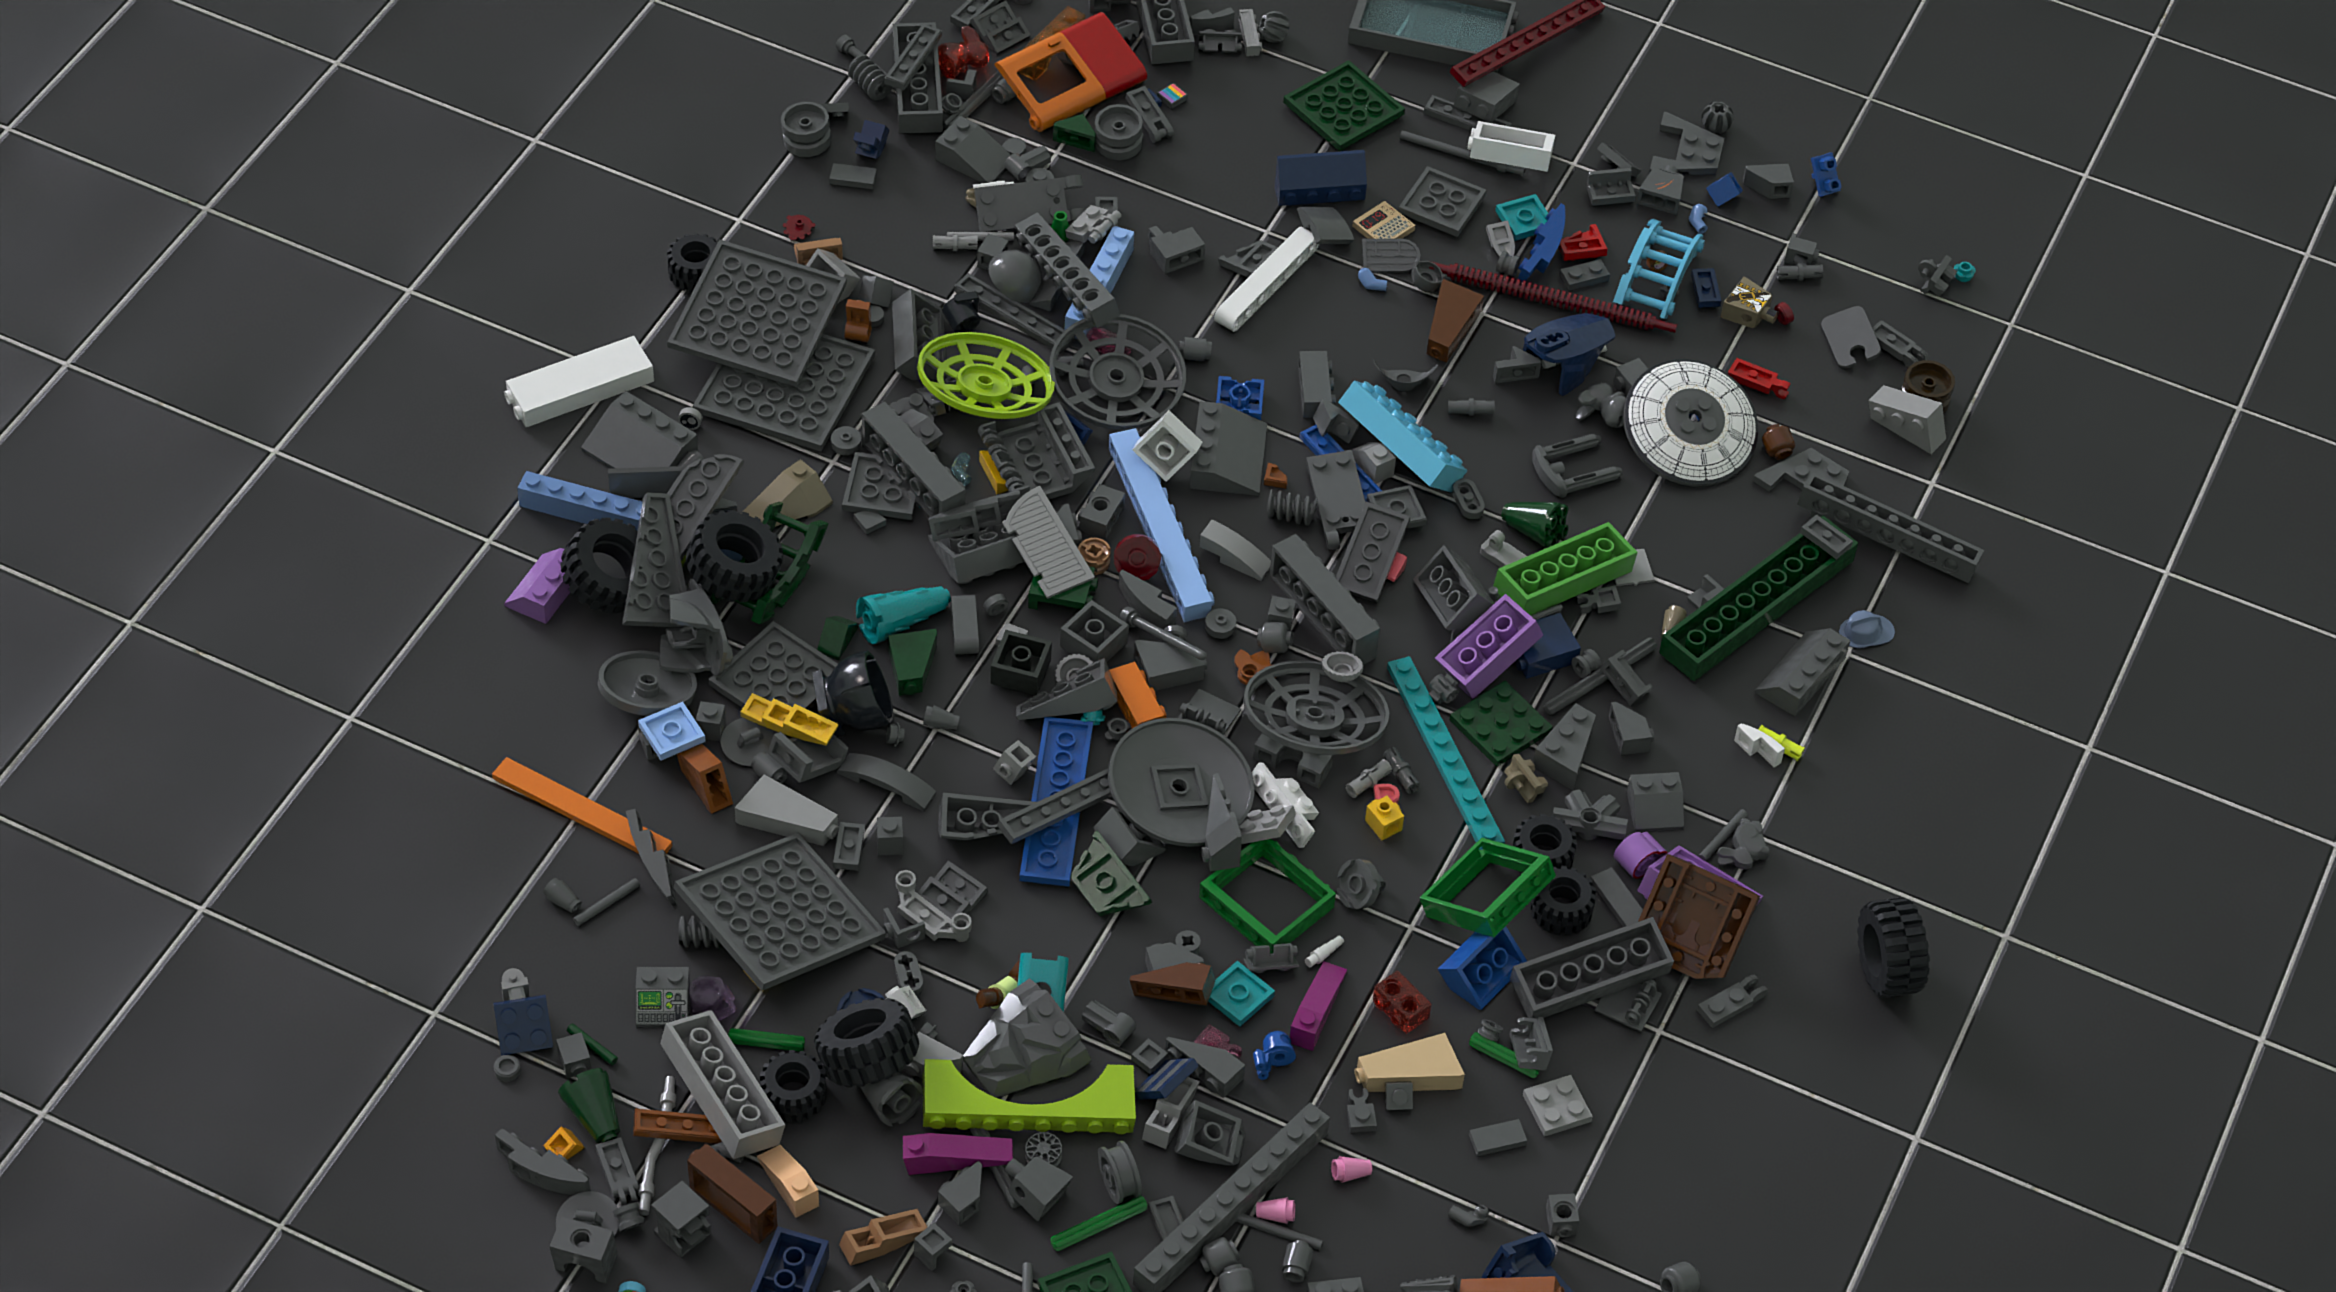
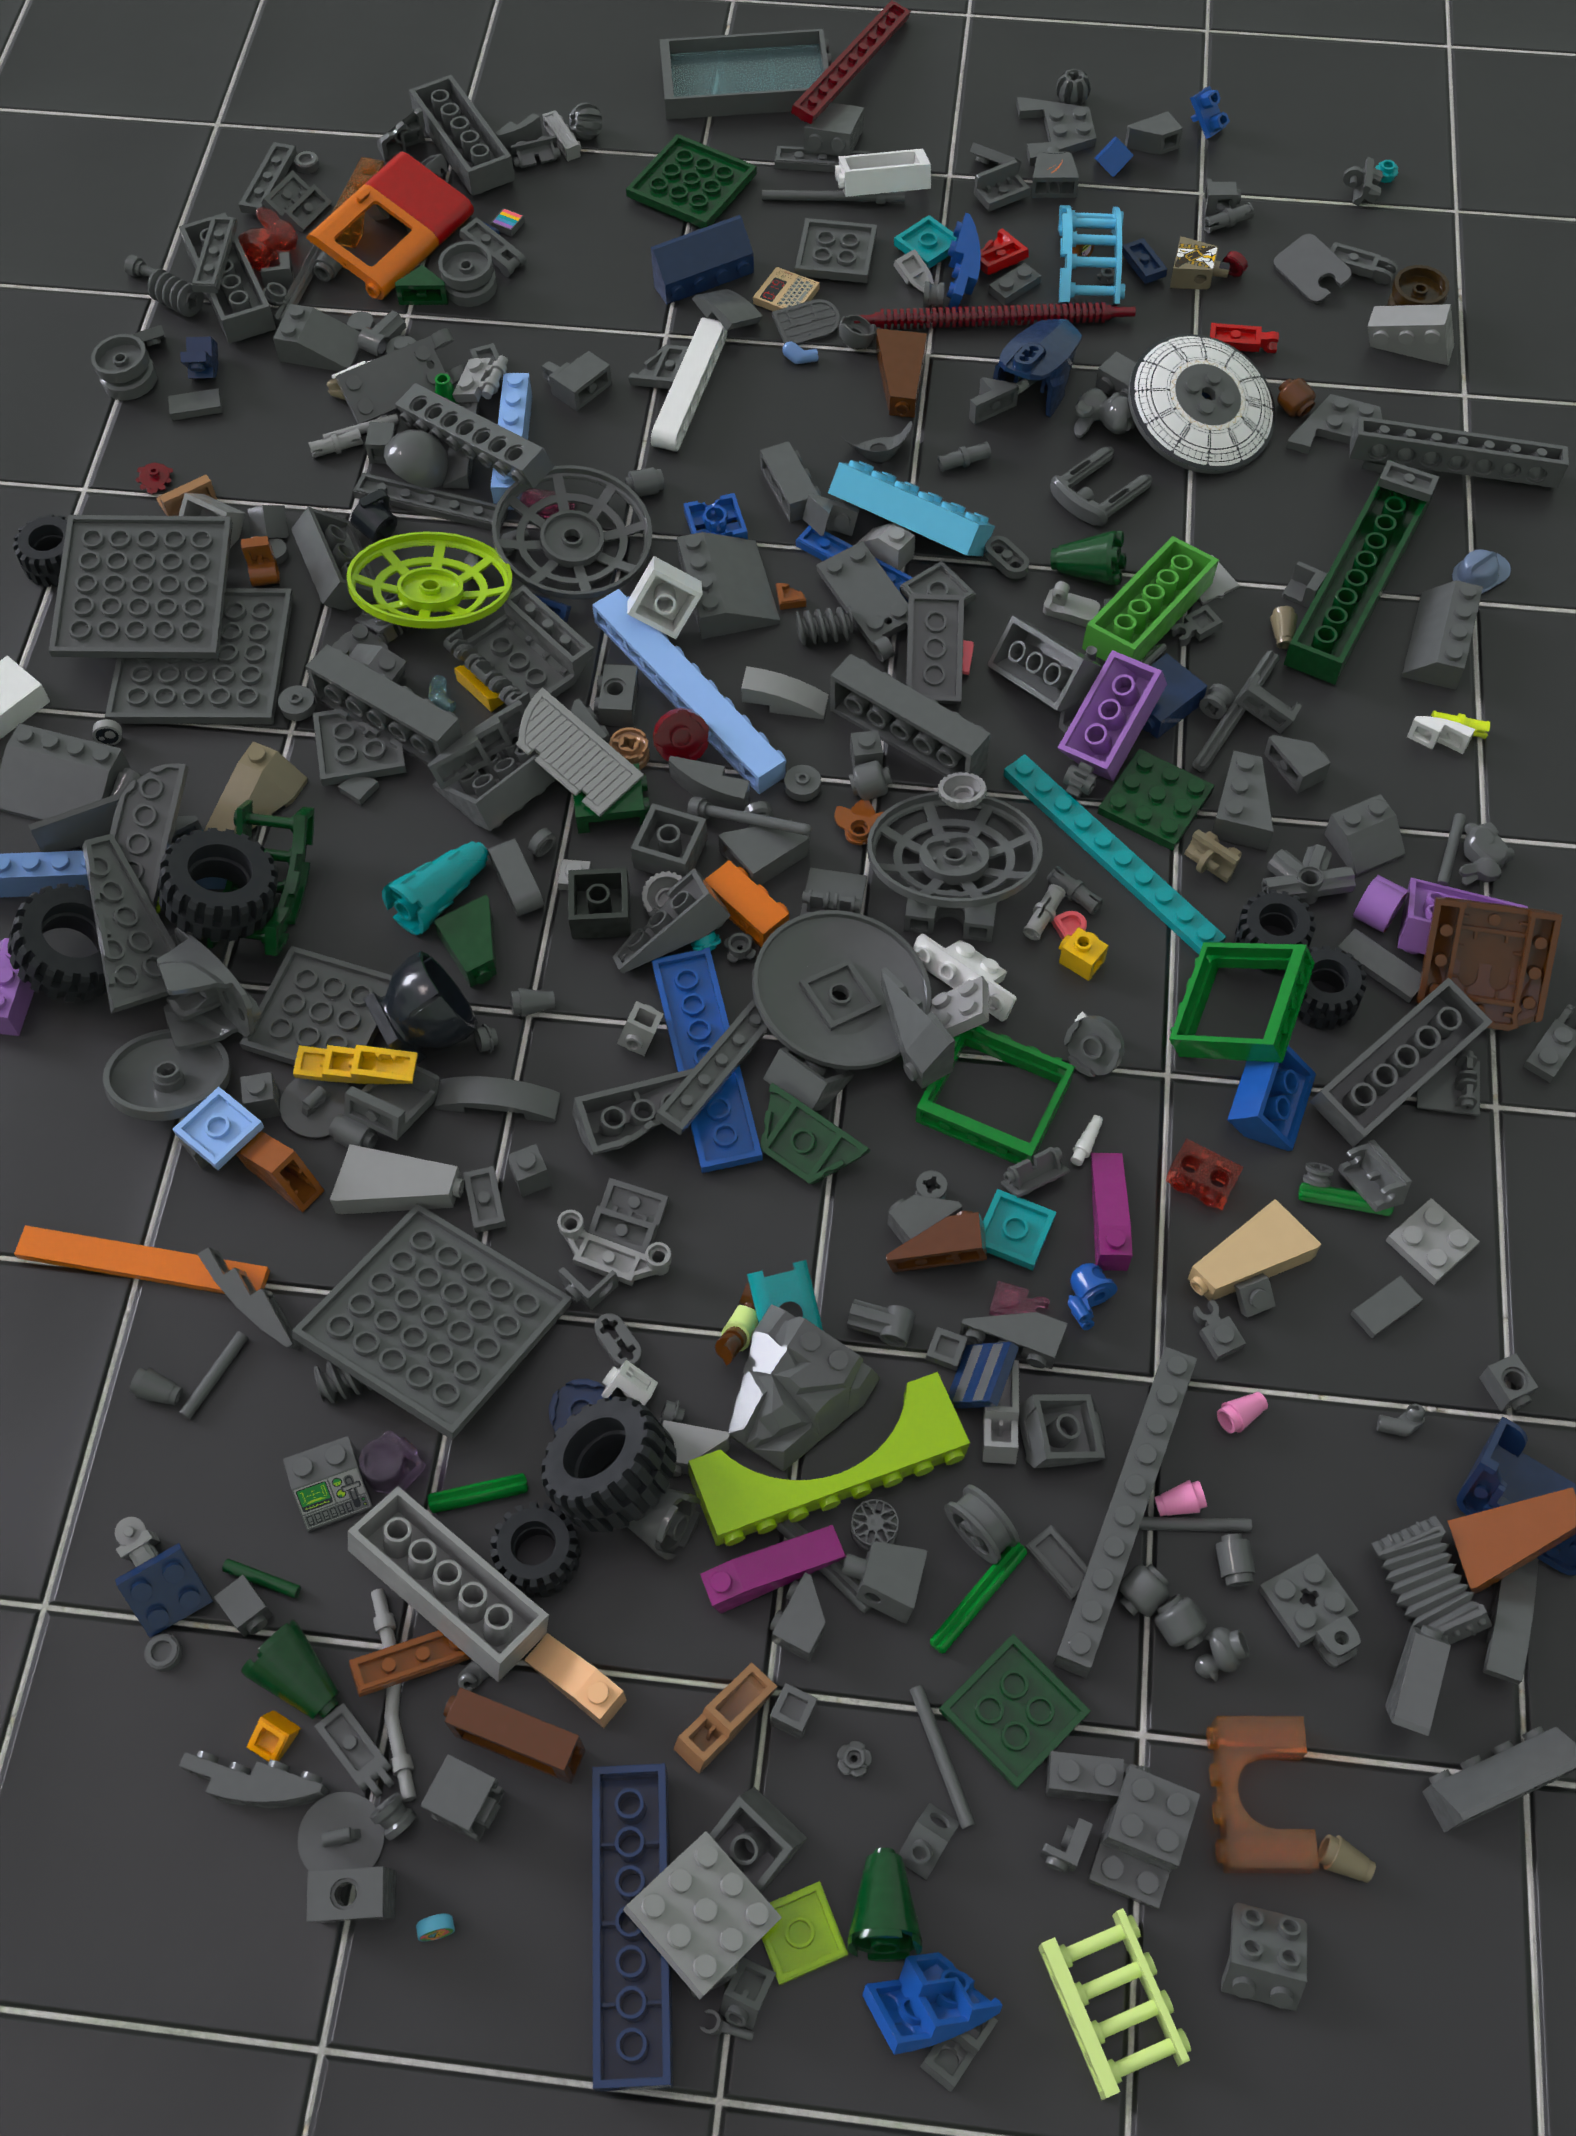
camera: 15 degrees left, 10 degrees up
dark green slope [817,616,859,661] -> none
medium blue arm [1689,204,1708,234] -> none

